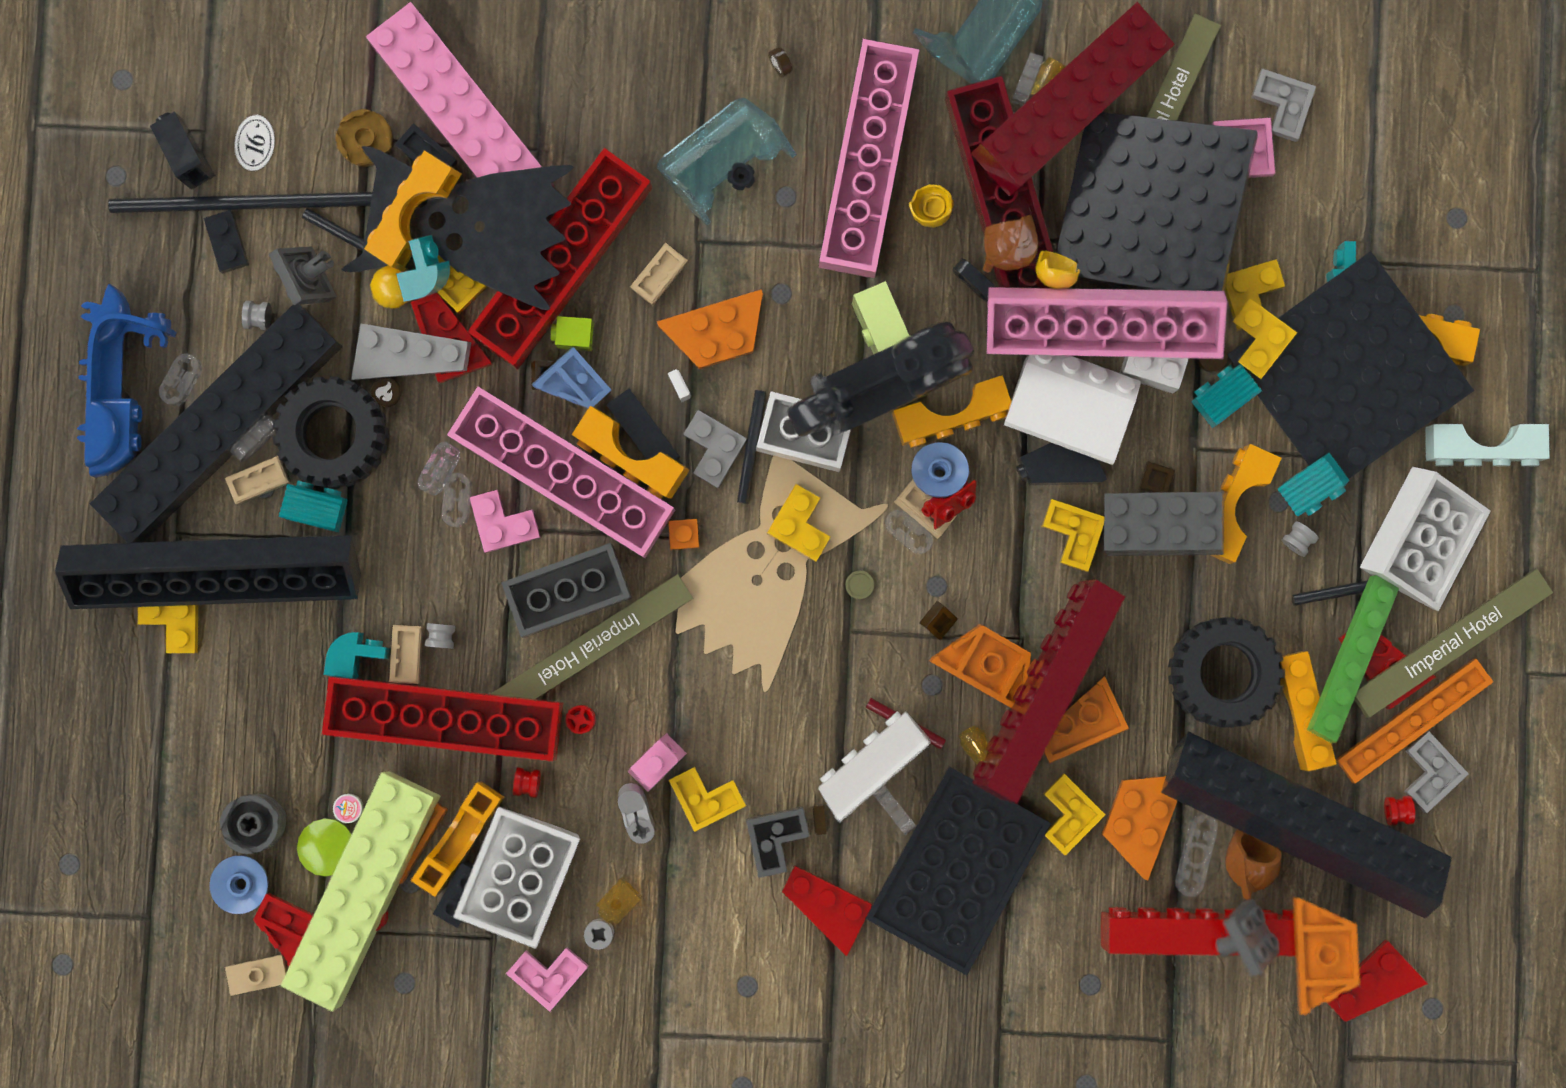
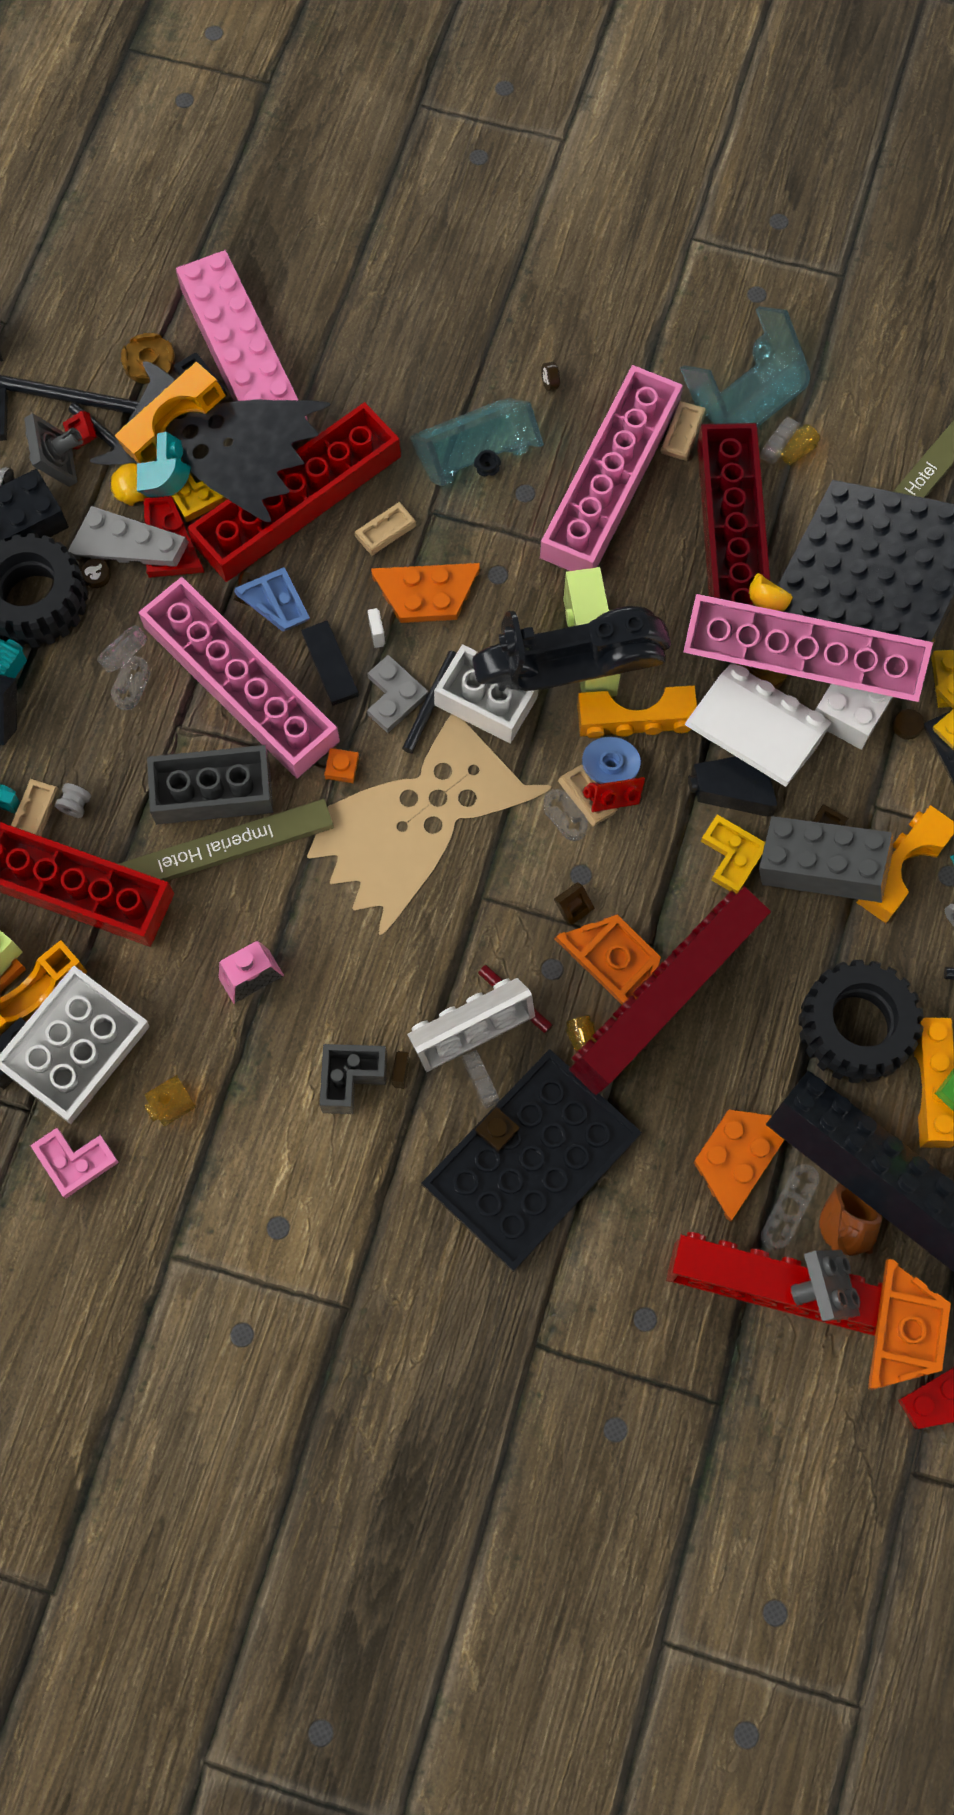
camera: 15 degrees right, 15 degrees down
white sticker [235,115,274,171] -> none
bright pink plate [470,490,541,553] -> none
red wheel [513,767,541,798] -> none
lime brick [551,316,594,351] -> none
red wheel [565,705,596,734] -> none
light orange arch [572,406,690,499] -> none
light grey wheel [584,918,614,950] -> none
light grey piece [618,783,654,844] -> none
yellow plate [669,767,746,832] -> none
yellow plate [767,484,831,562] -> none
red wing [782,865,872,957] -> none
olive piece [845,571,874,599] -> none
yellow hair [909,184,954,228] -> none
black beam [952,258,997,303] -> none
dark red brick [971,1,1175,196] -> none
dark orange helmet [983,215,1038,273] -> none
yellow plate [1043,773,1106,856] -> none
orange wing [1044,676,1129,764] -> none
teal brick [1191,364,1262,428] -> none
none -> red plate [63,411,97,450]
none -> dark brown plate [475,1107,520,1153]
none -> tan plate [661,401,706,461]

